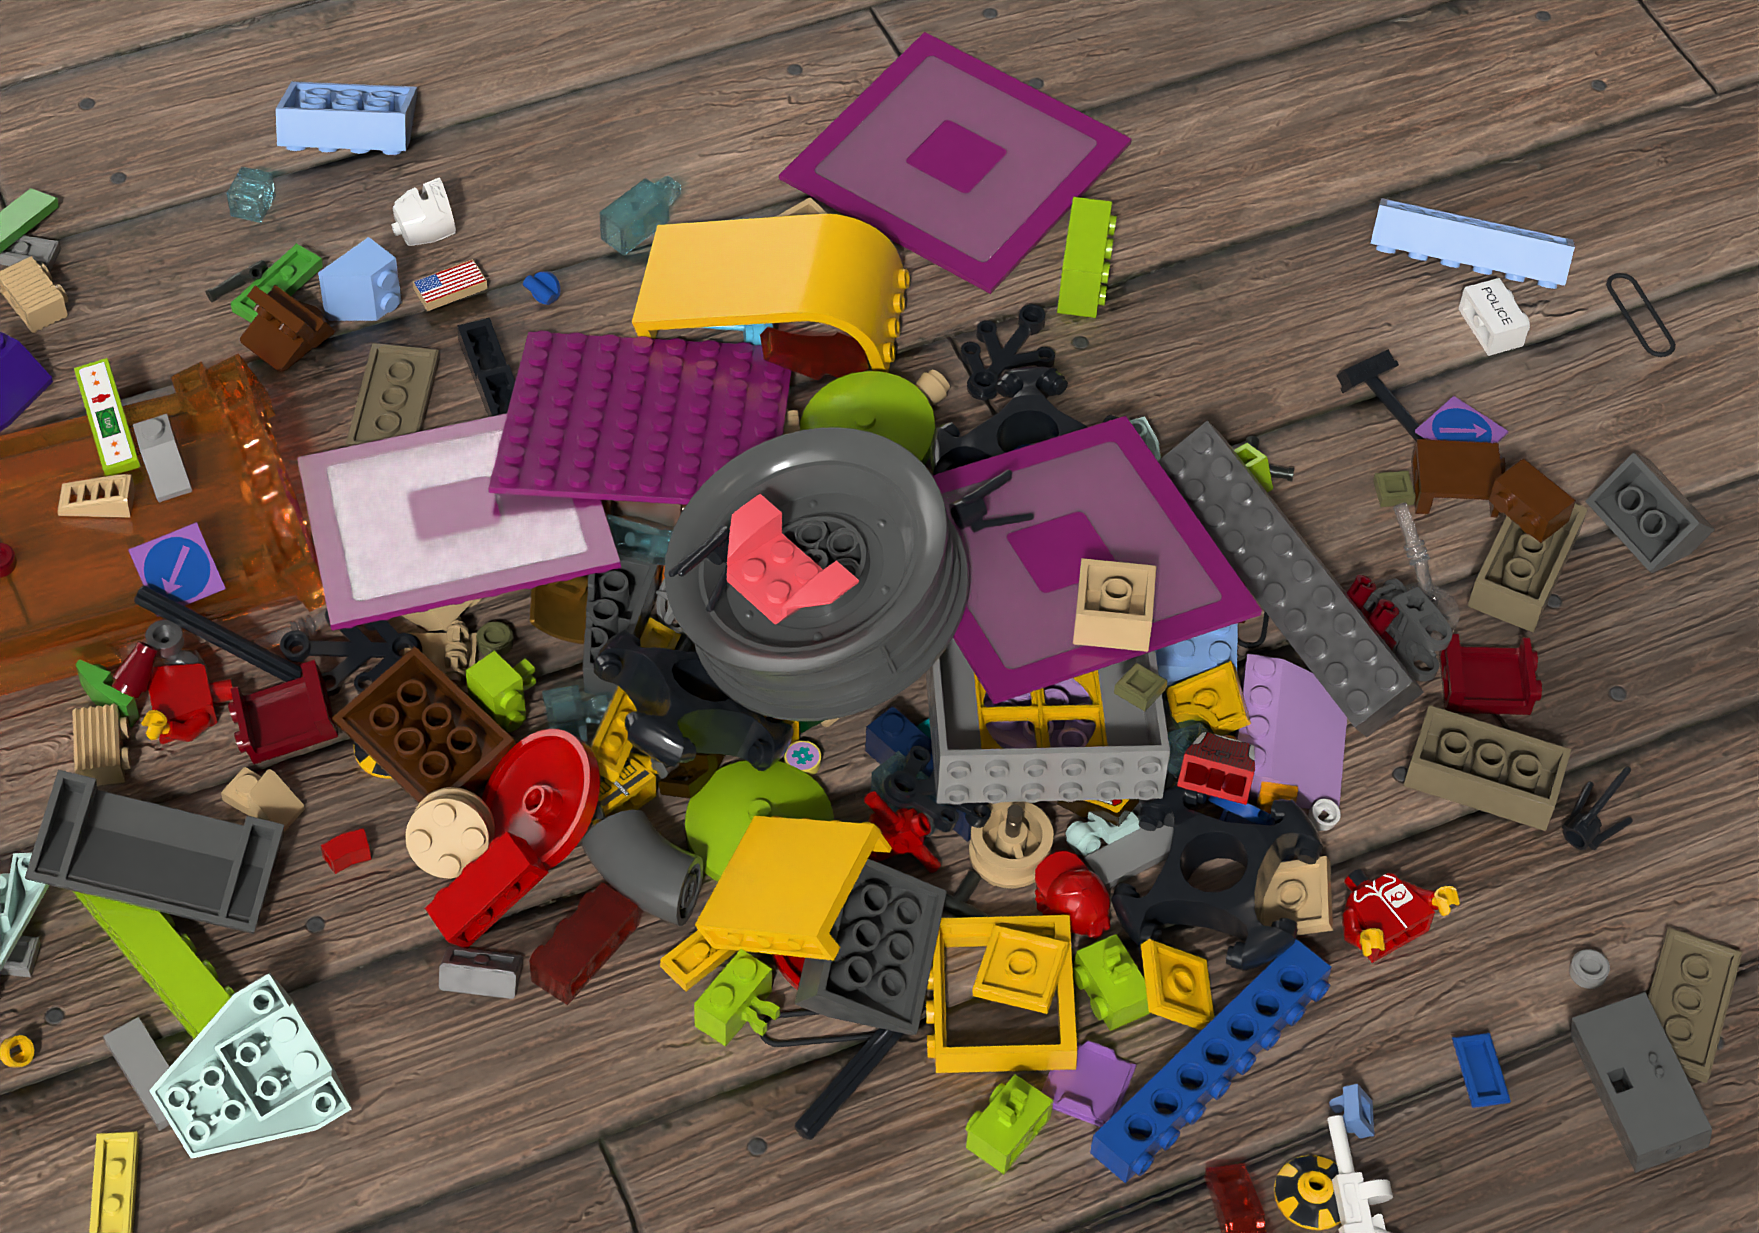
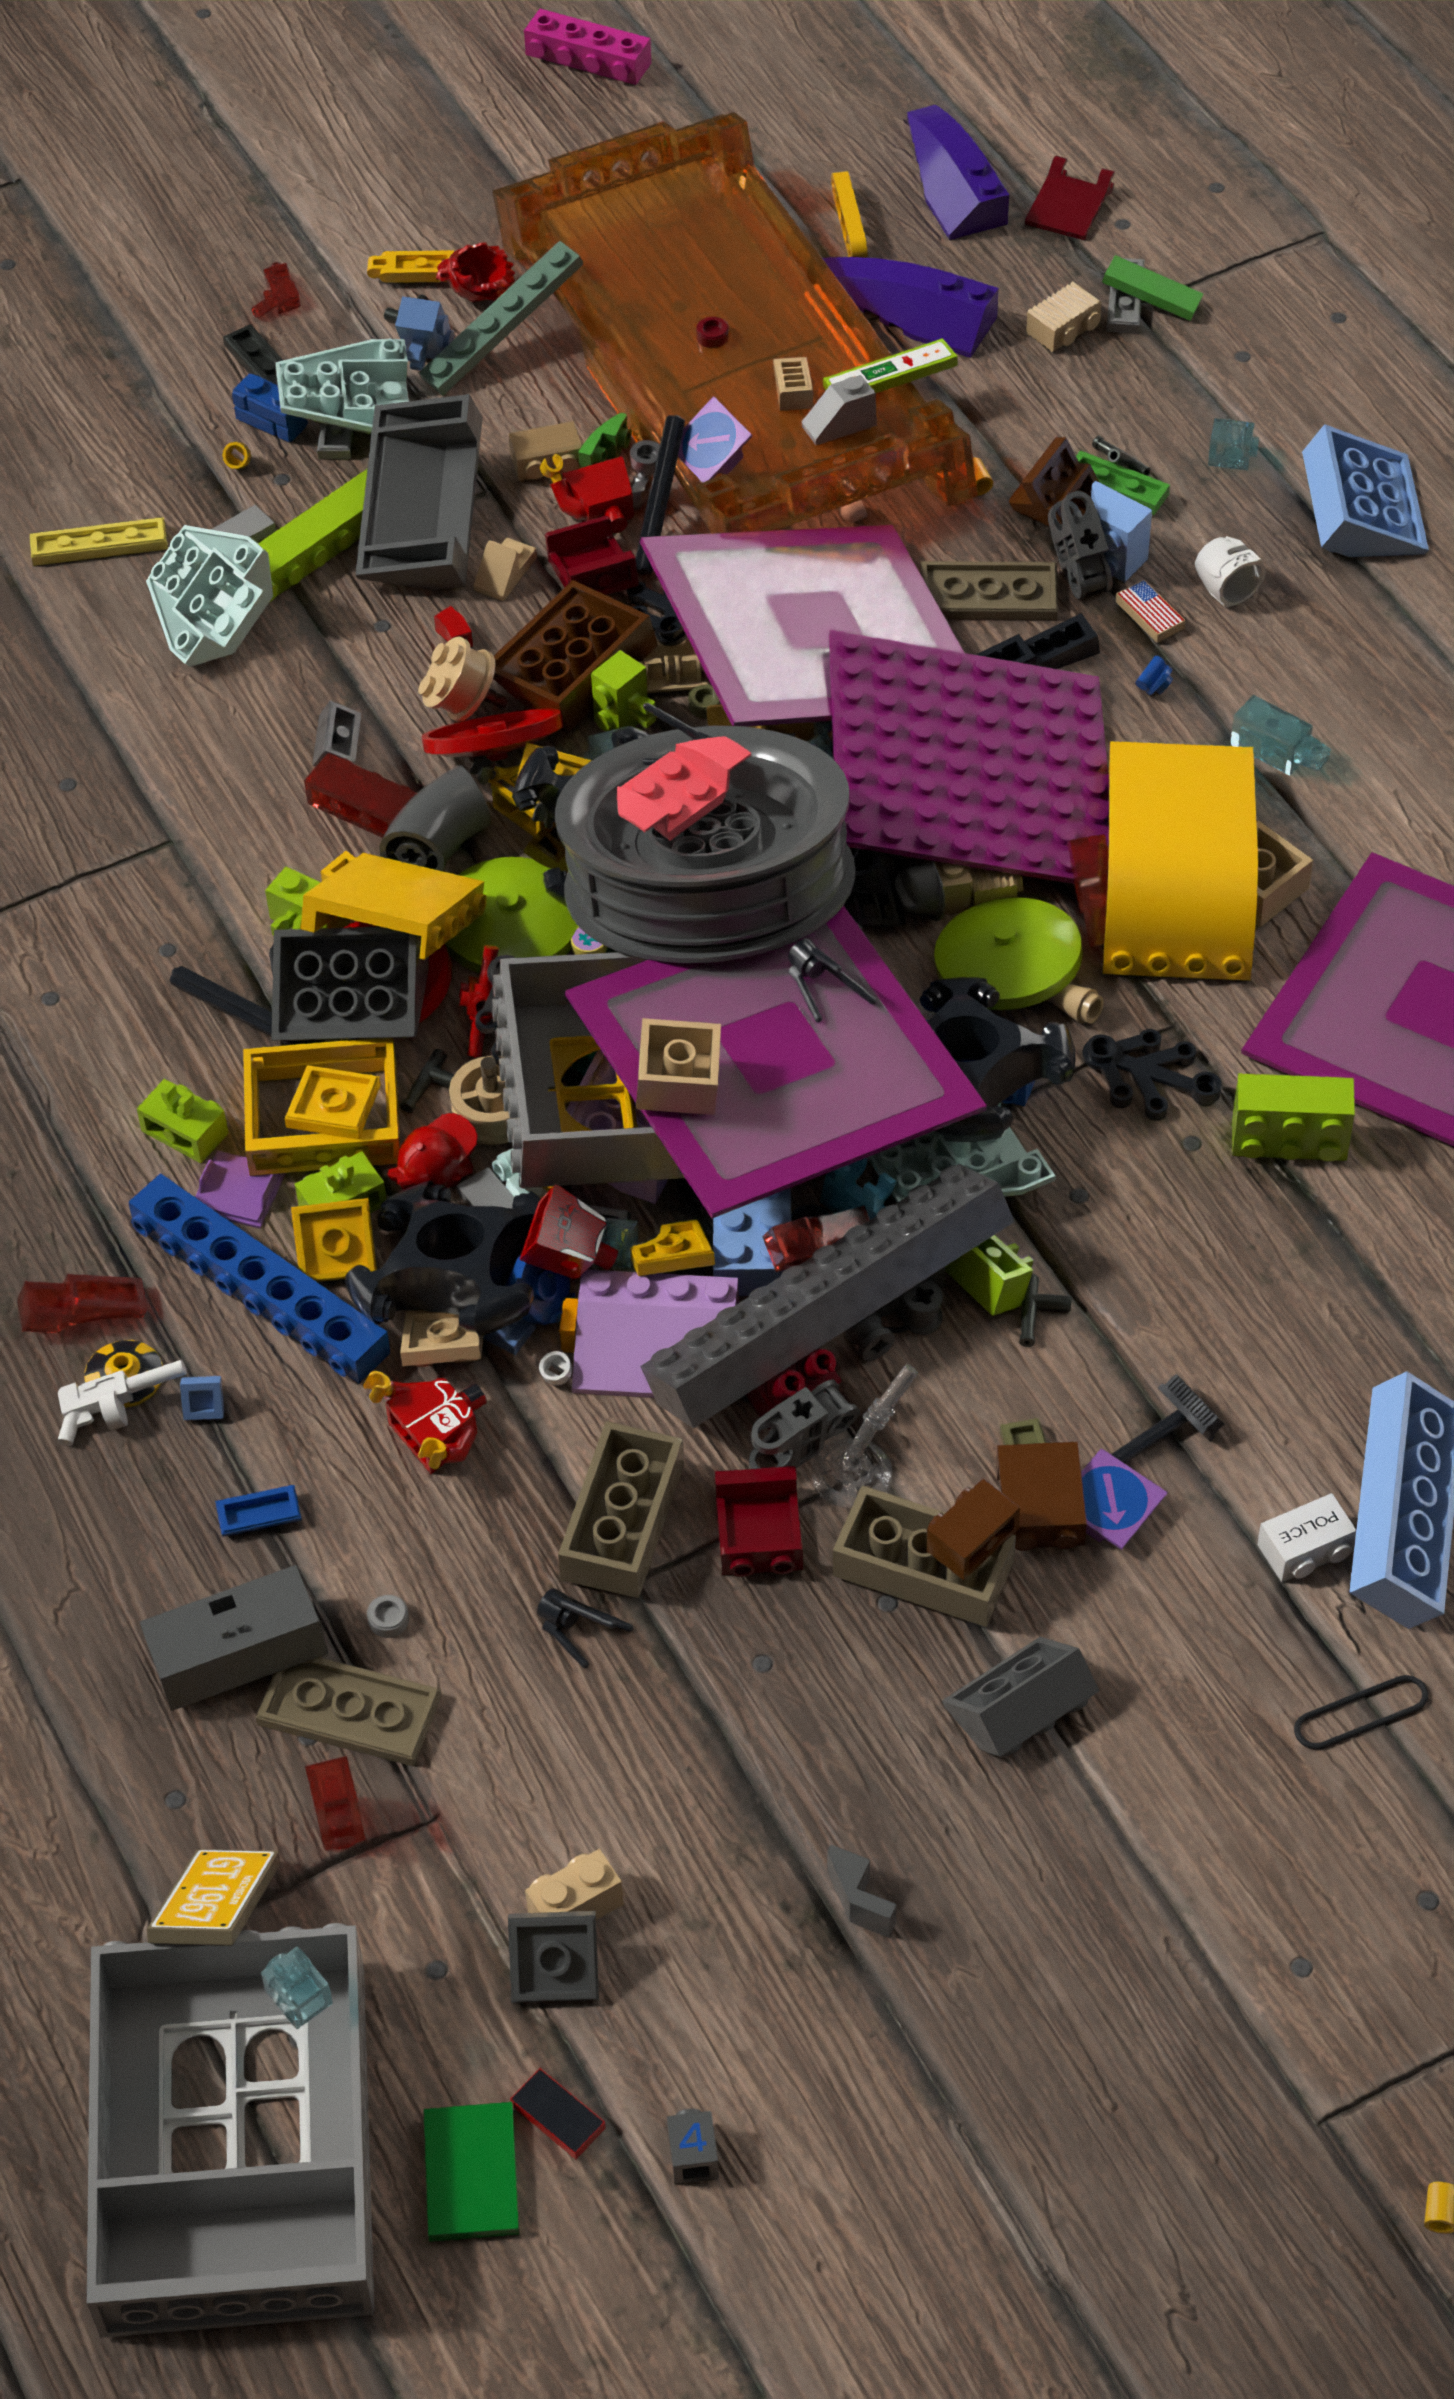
camera: 90 degrees right, 0 degrees up
dark red cone [111,641,158,698] -> none
red brick [425,831,549,949] -> none
olive tile [1114,662,1168,711] -> none
none -> dark grey piece [1048,491,1113,599]

